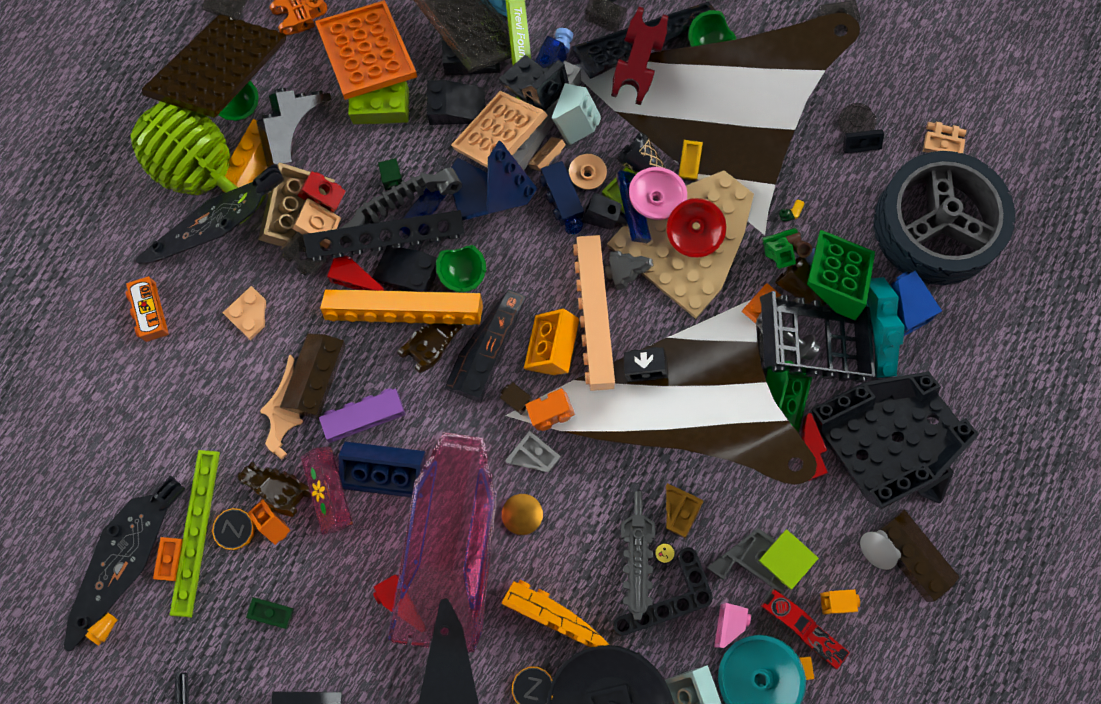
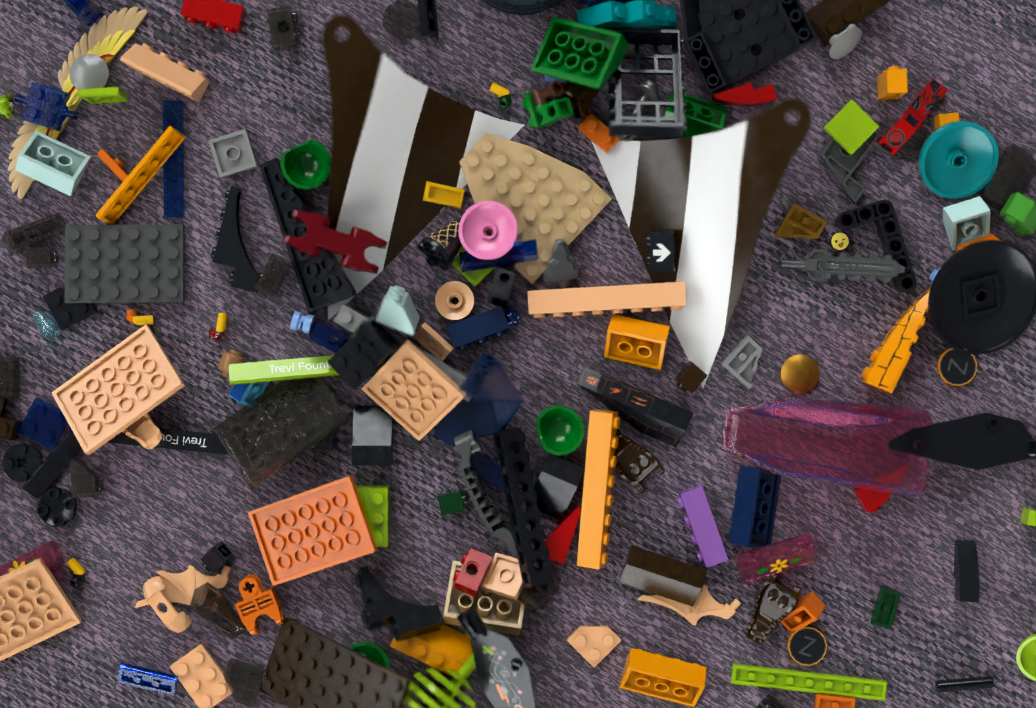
camera: 95 degrees left, 15 degrees up
orange brick [525,388,575,431] -> none
red dish [667,198,727,258] -> none
bright pink slope [714,603,751,648] -> none
none -> light orange slope [619,648,707,707]

